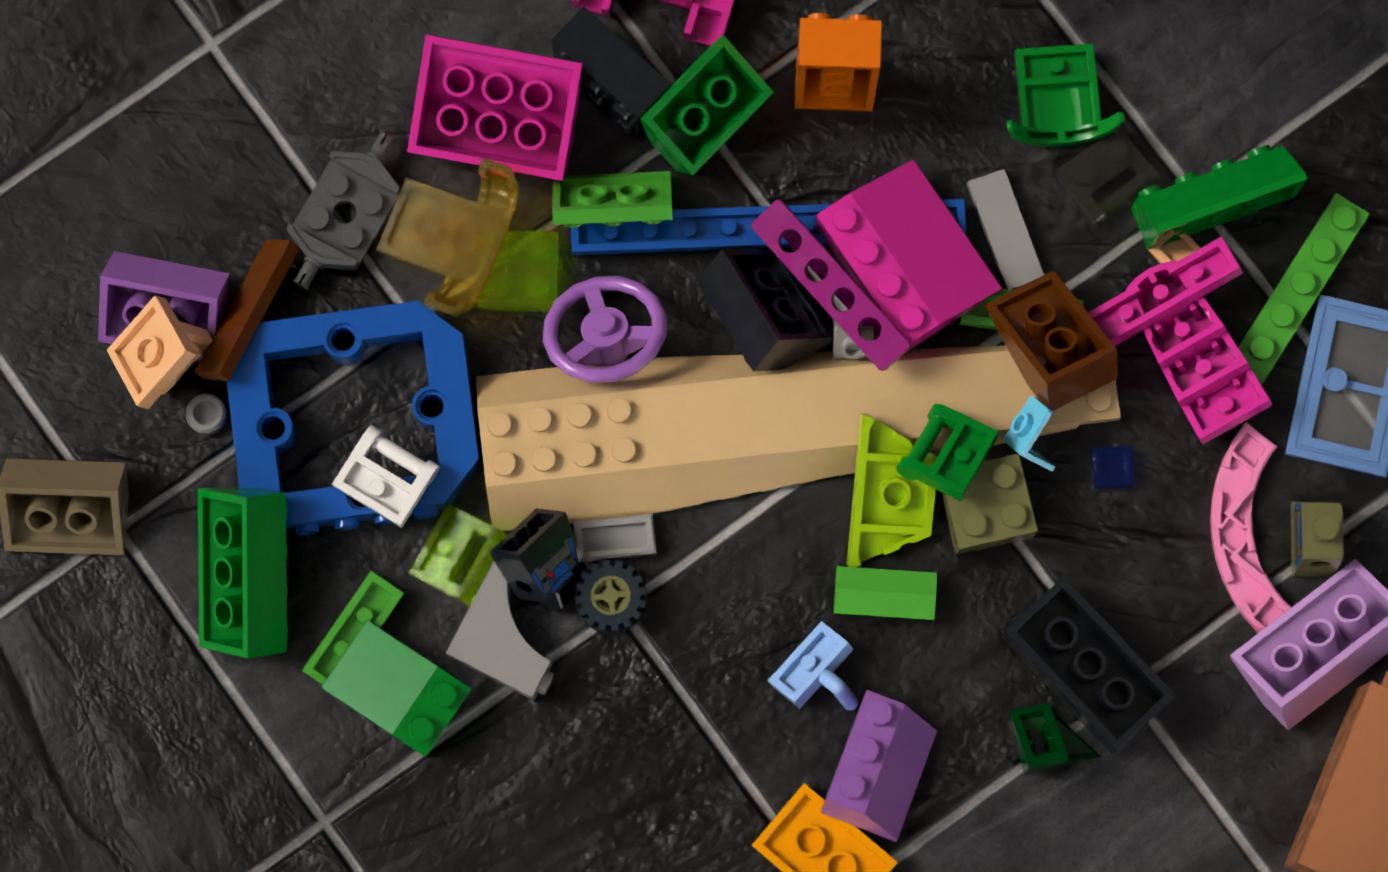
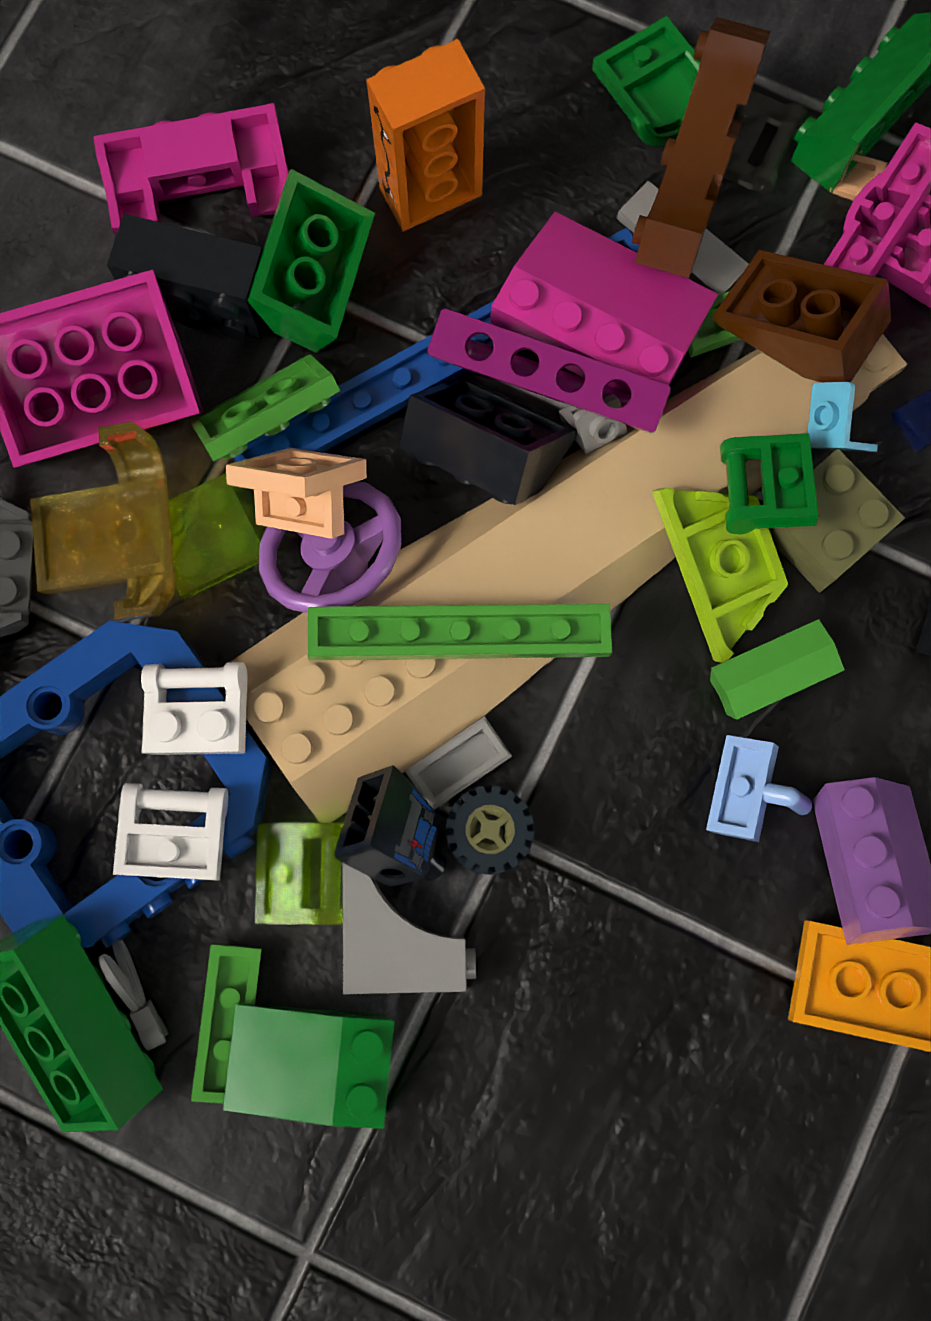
camera: 30 degrees left, 0 degrees up
none -> light grey piece [99,939,168,1051]
none -> white plate [141,662,247,755]
none -> light nougat bracket [226,448,367,539]
none -> bright green plate [308,604,612,661]
none -> reddish brown brick [632,17,771,278]

